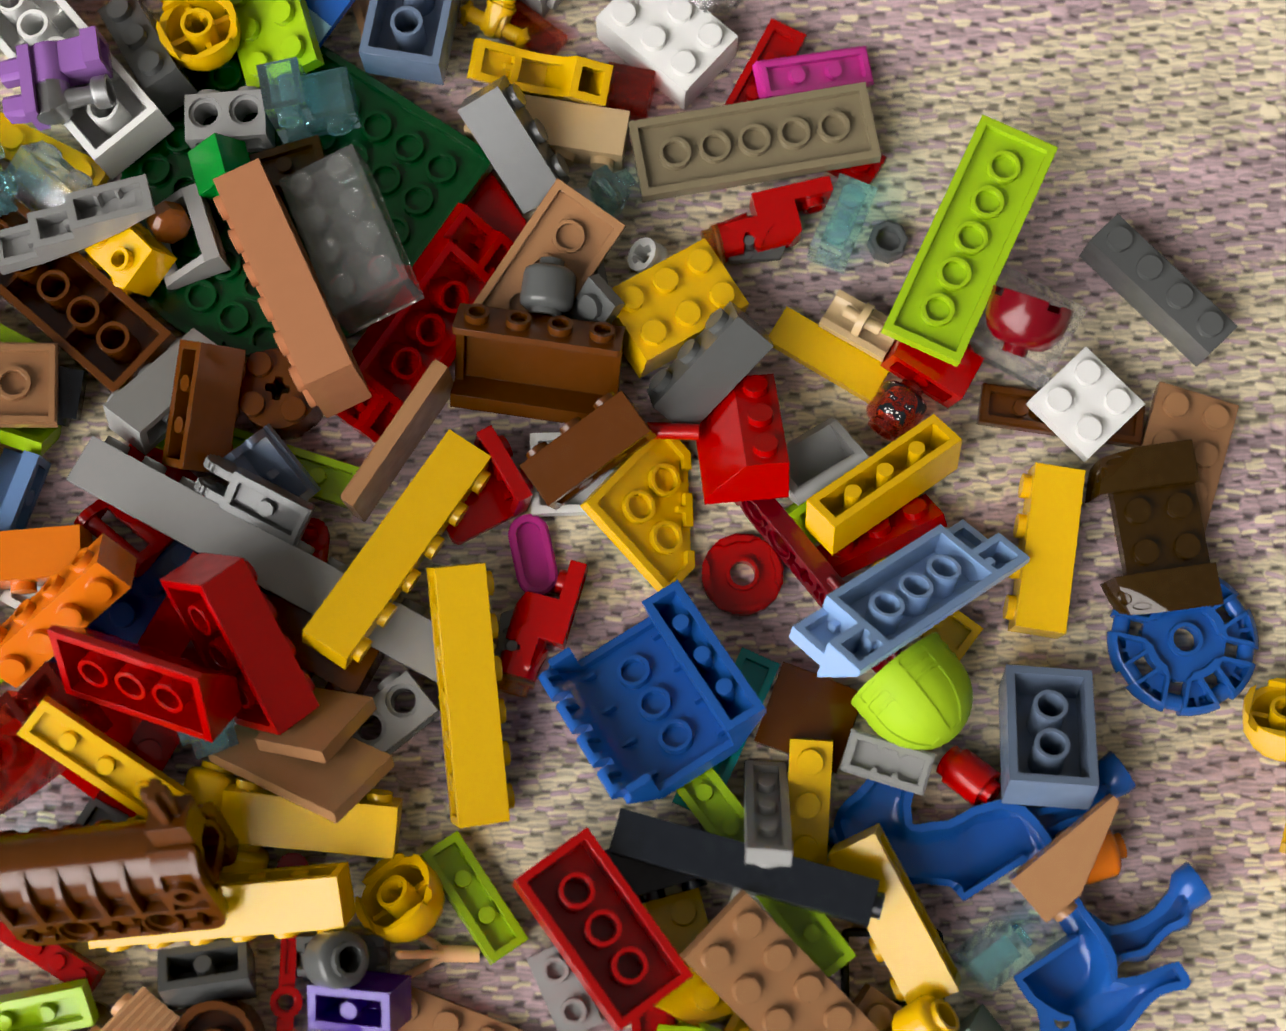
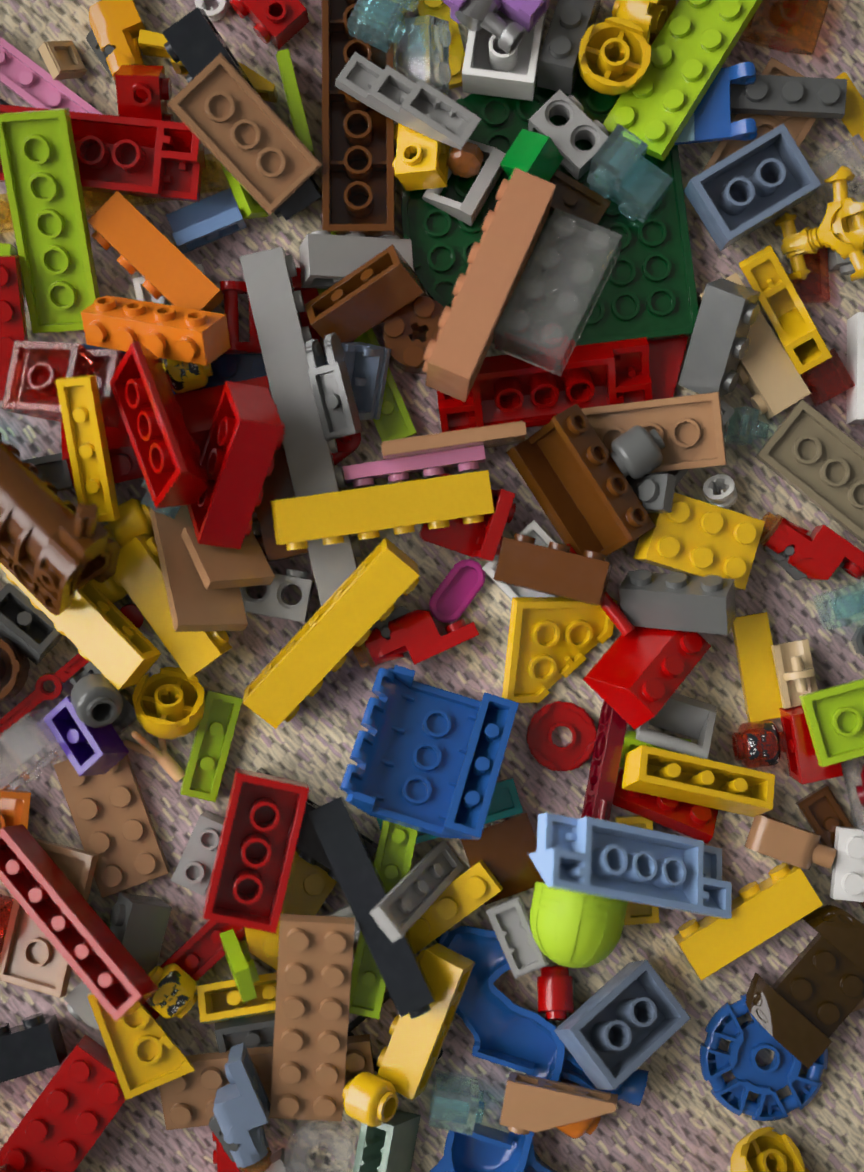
camera: 50 degrees right, 10 degrees up
none -> yellow head [162,358,213,393]
none -> bright pink plate [343,445,486,488]
none -> medium nougat piece [744,814,836,870]

